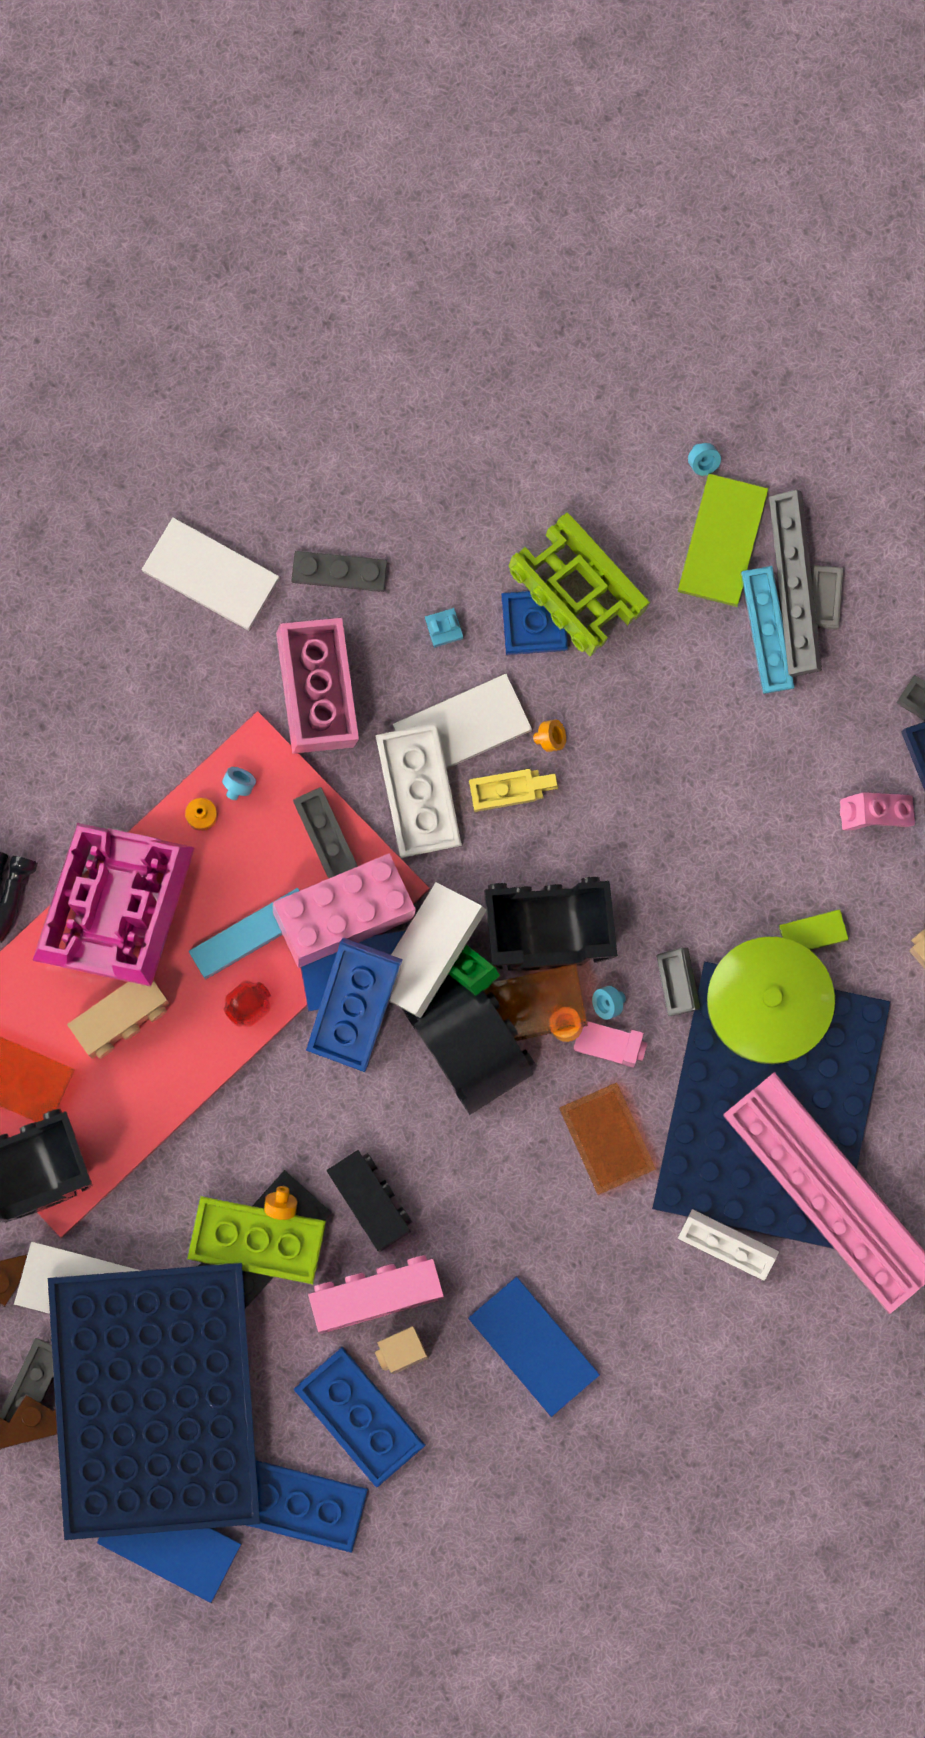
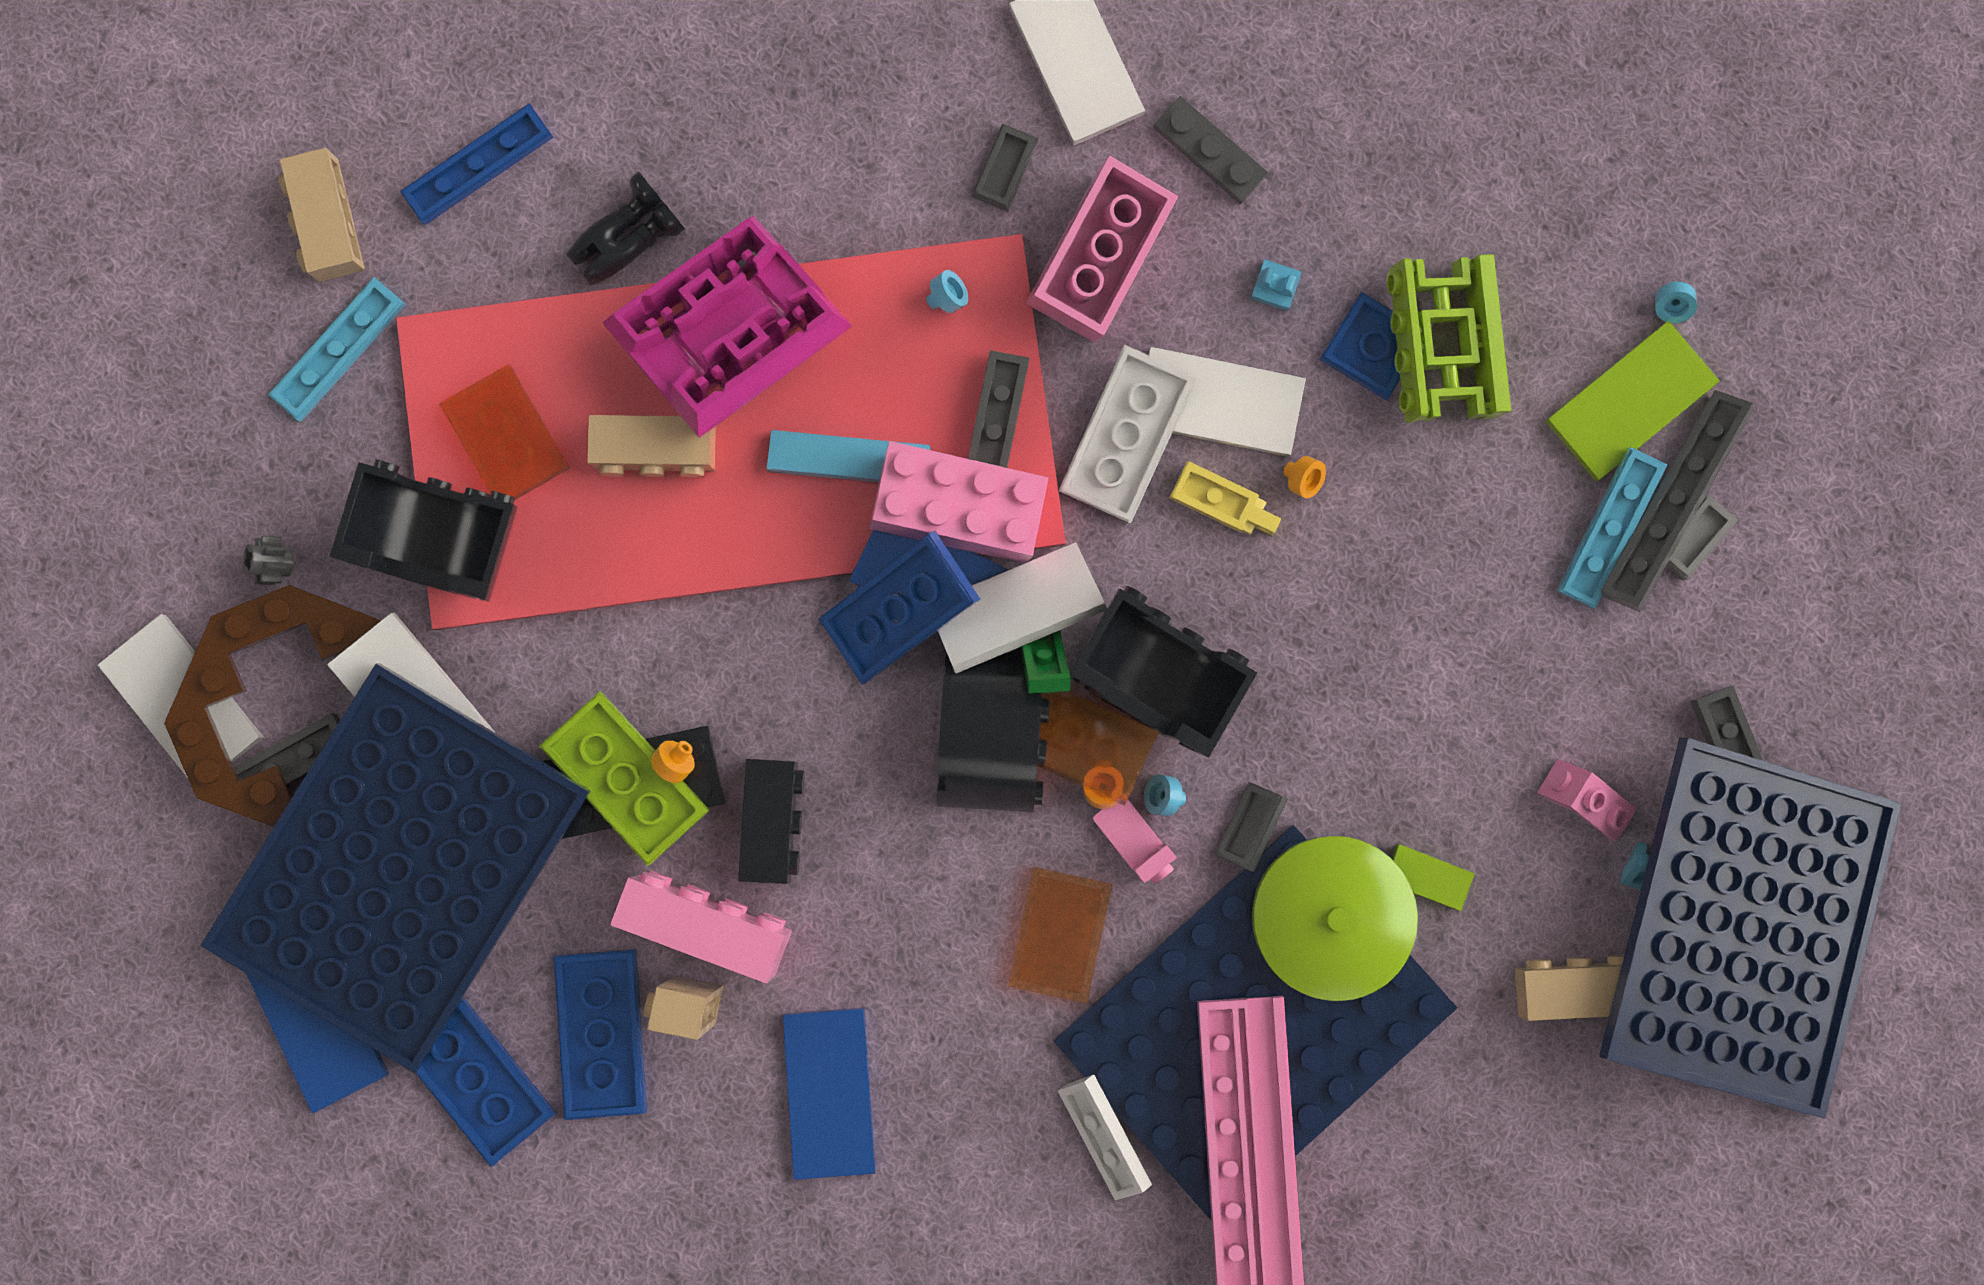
camera: 30 degrees right, 5 degrees up
light orange tile [185,798,218,831] -> none
clear red head [223,980,271,1027] -> none
none -> dark grey tile [972,124,1038,212]

